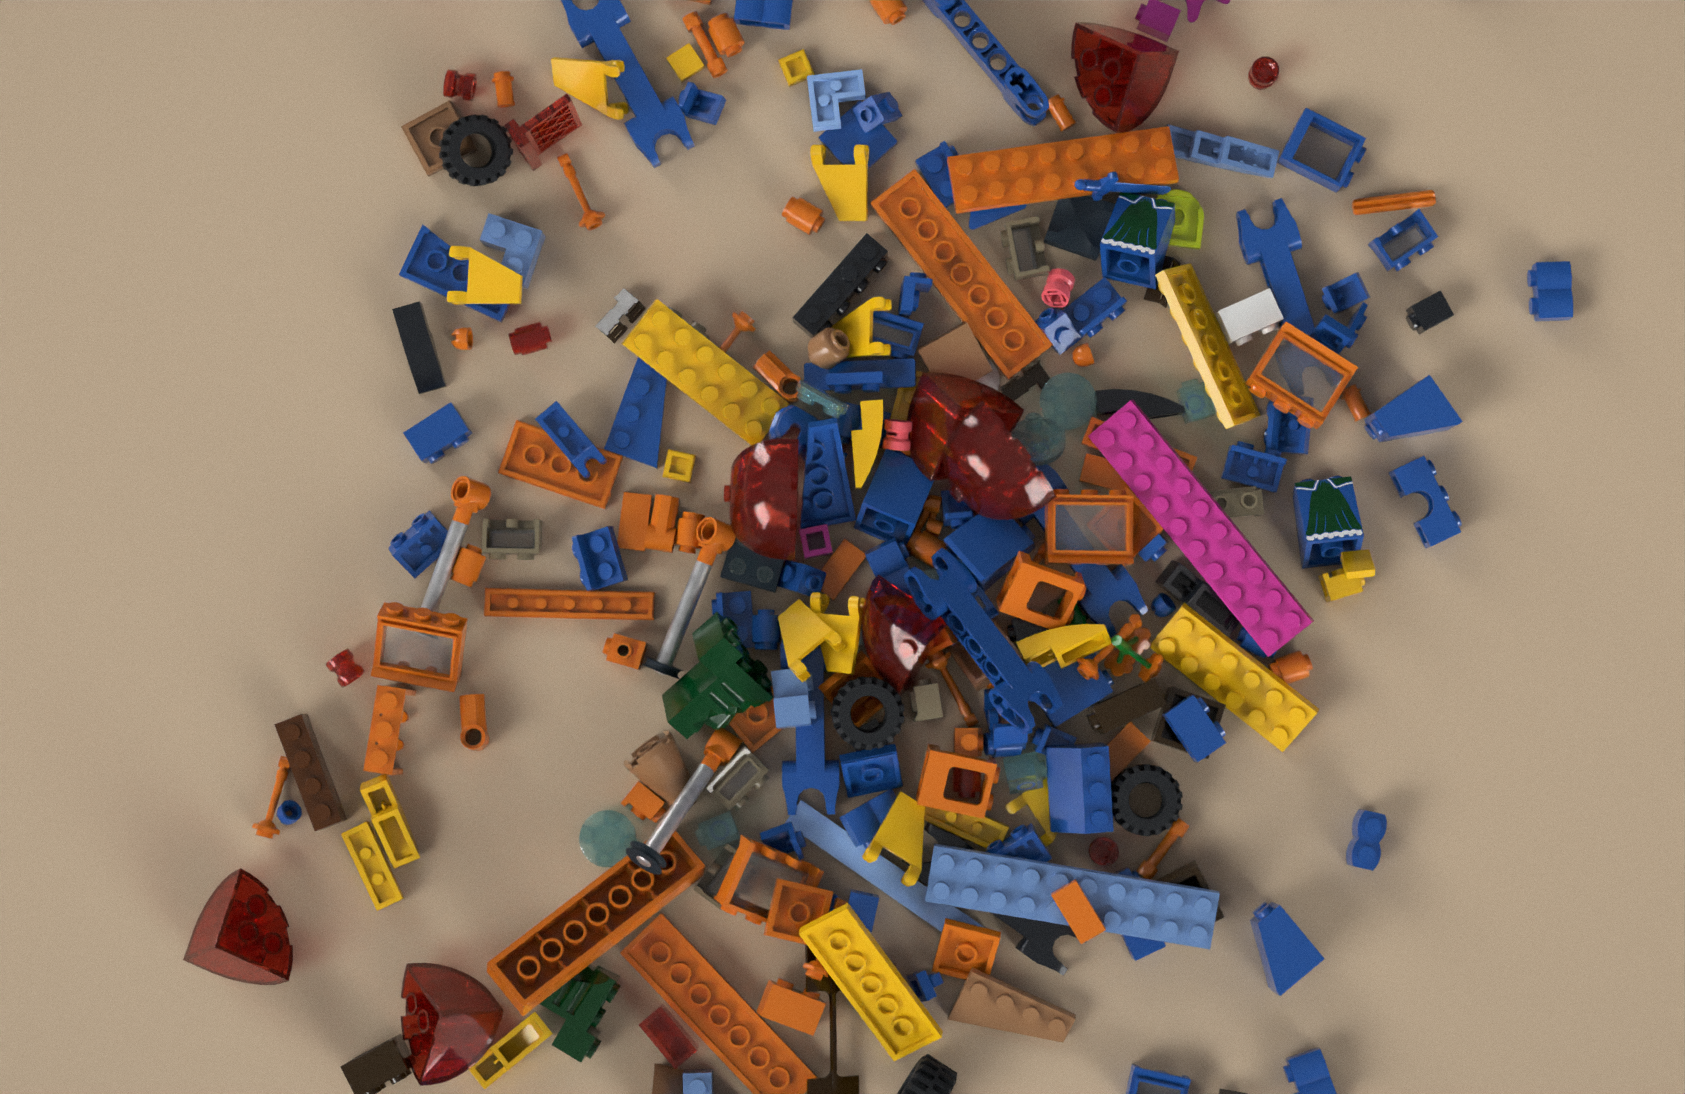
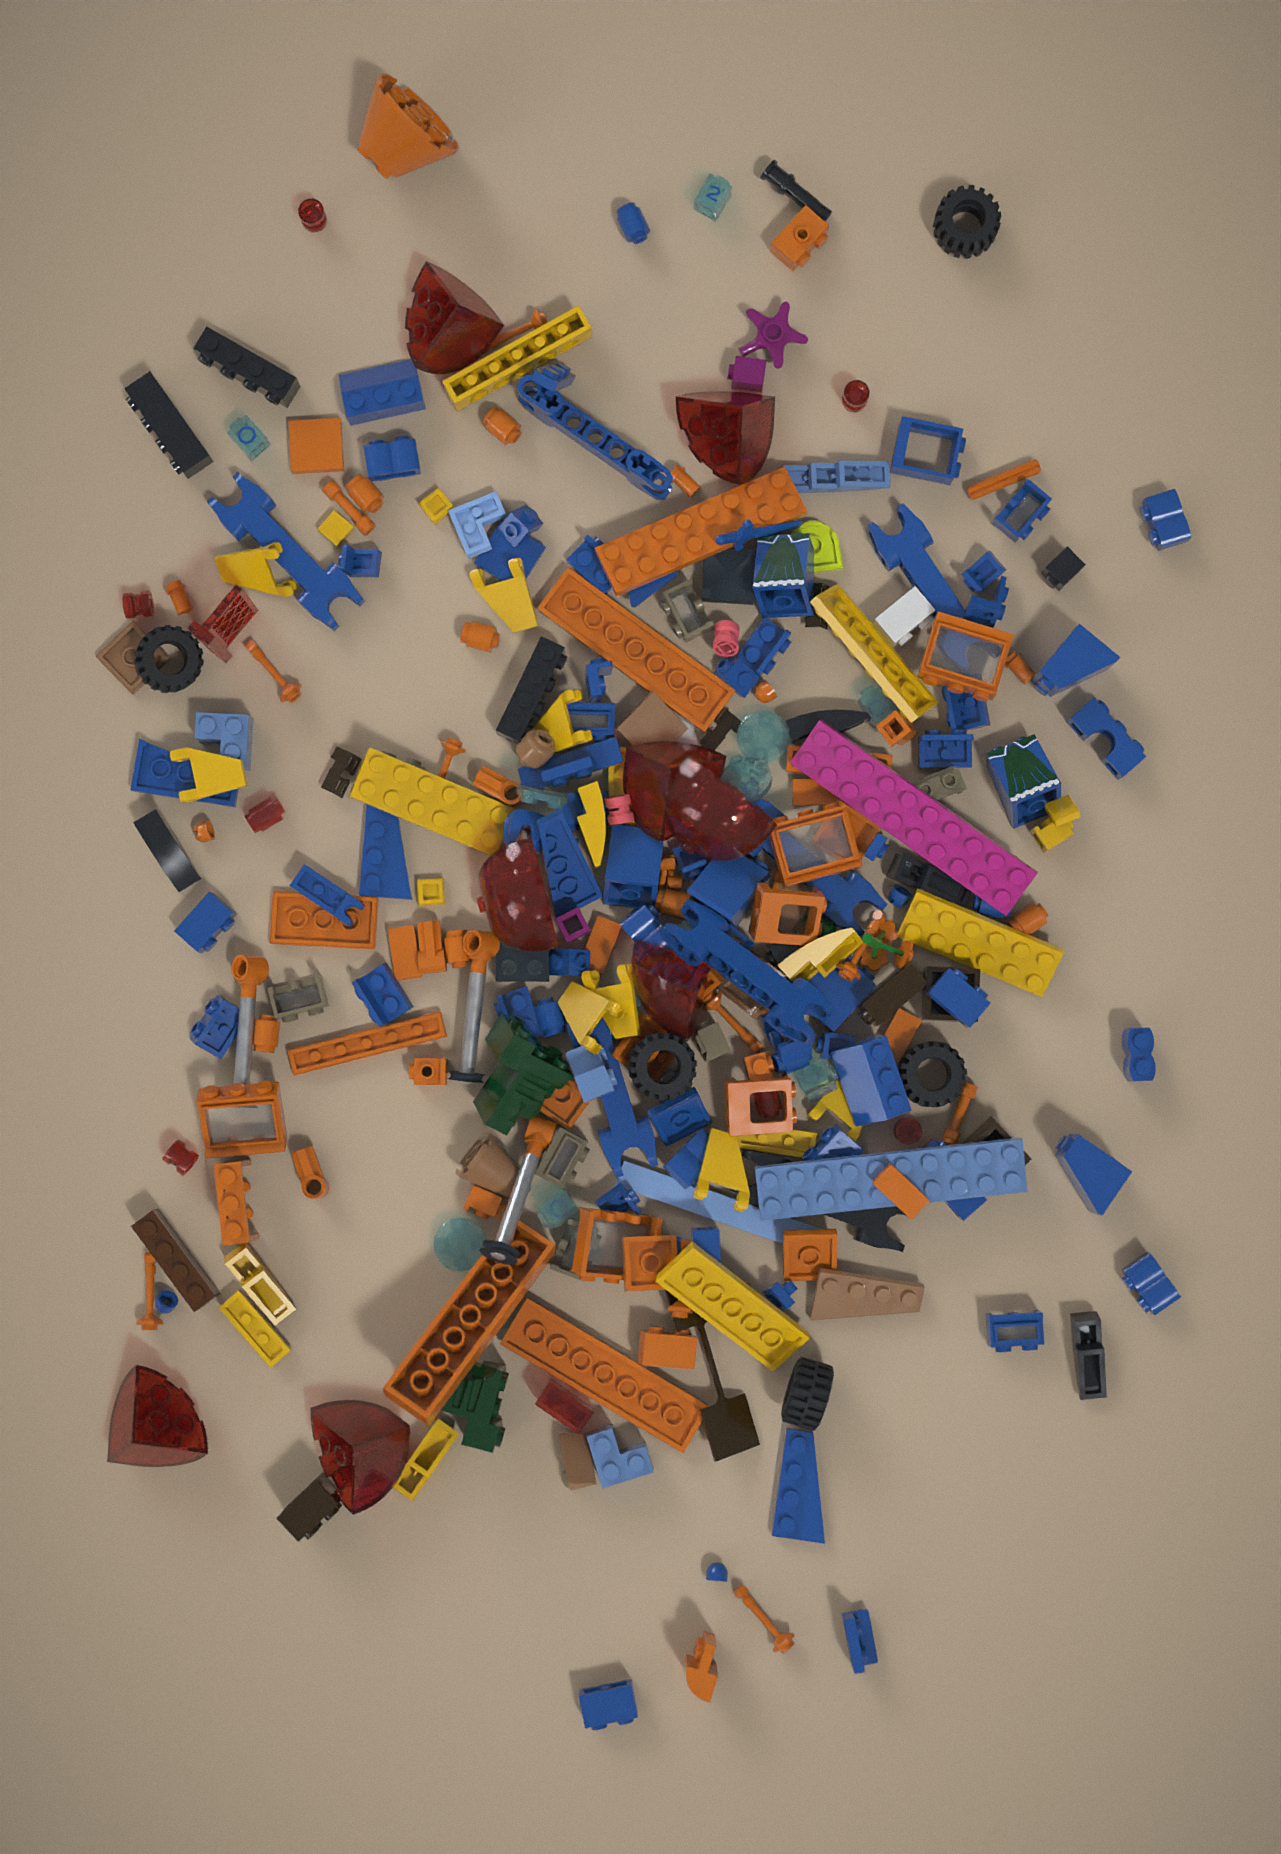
camera: 20 degrees left, 0 degrees up
none -> orange brick [876,710,919,747]

